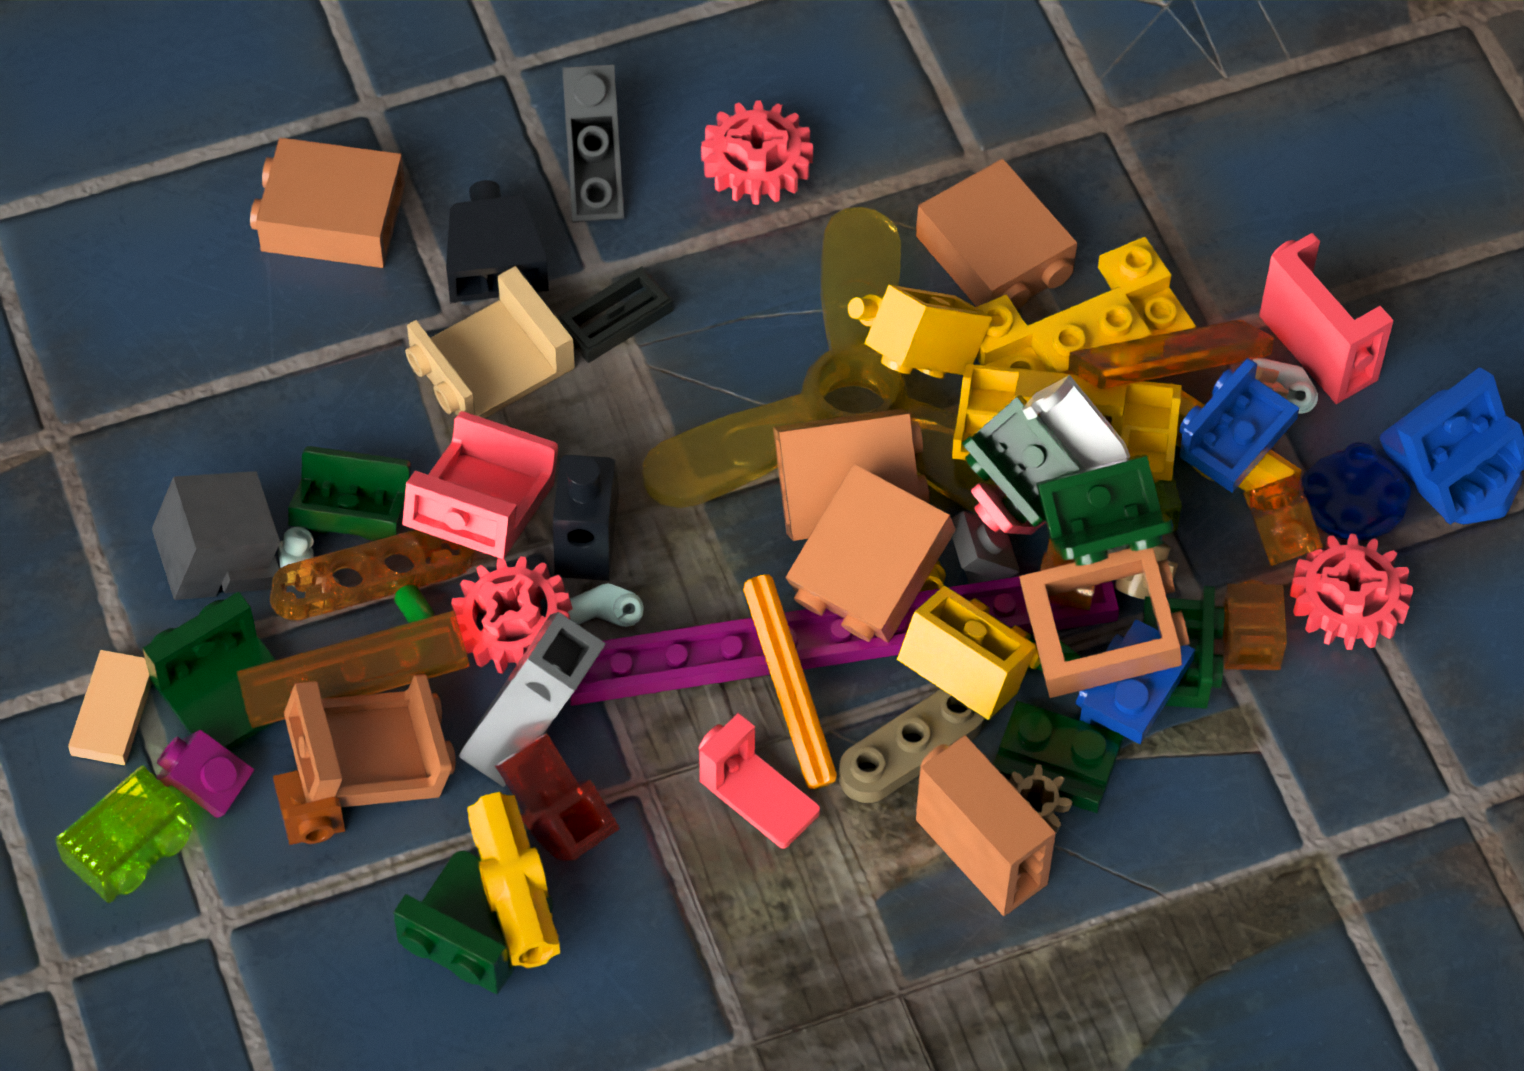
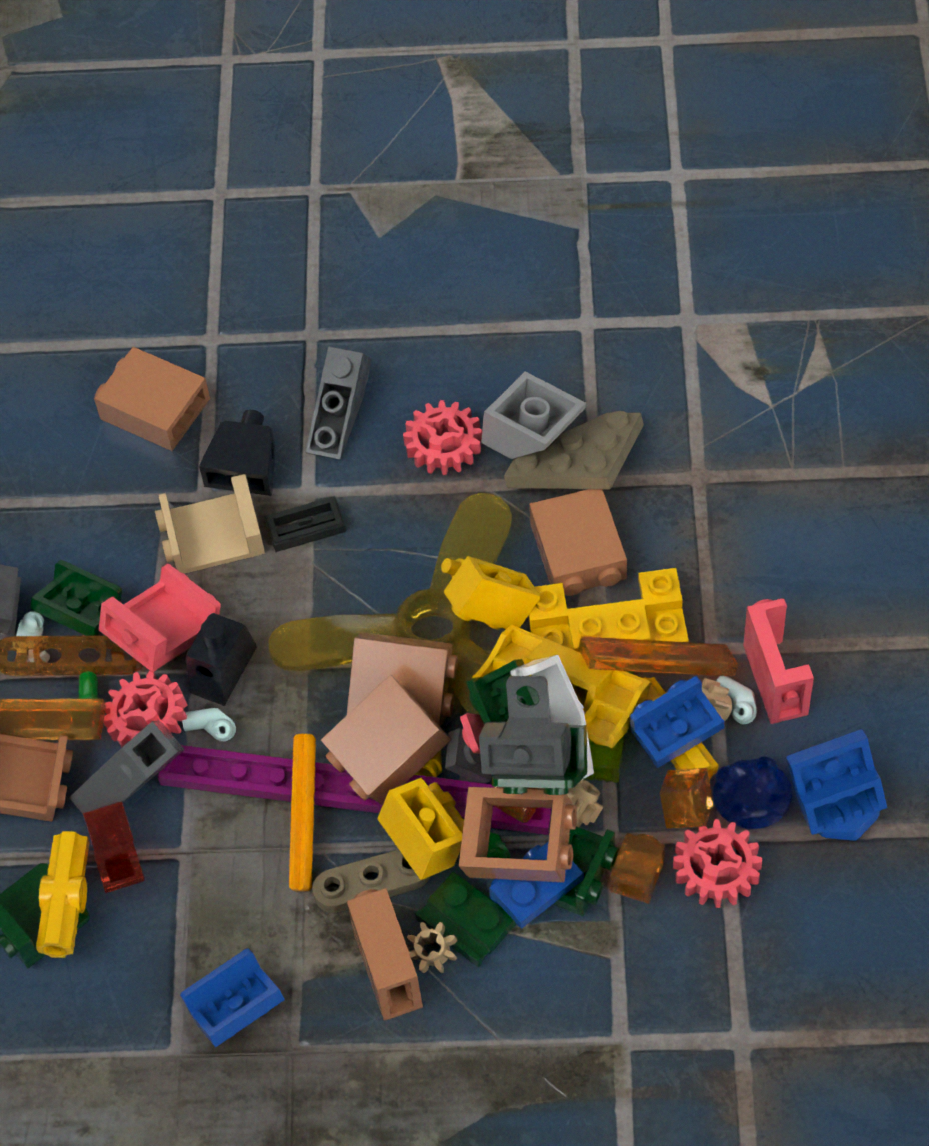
camera: 25 degrees right, 0 degrees up
coral bracket [699,713,820,849] -> none
none -> blue bracket [180,948,285,1048]
none -> dark grey piece [479,676,571,776]
none -> light grey slope [481,371,586,459]
none -> dark tan plate [504,411,644,490]

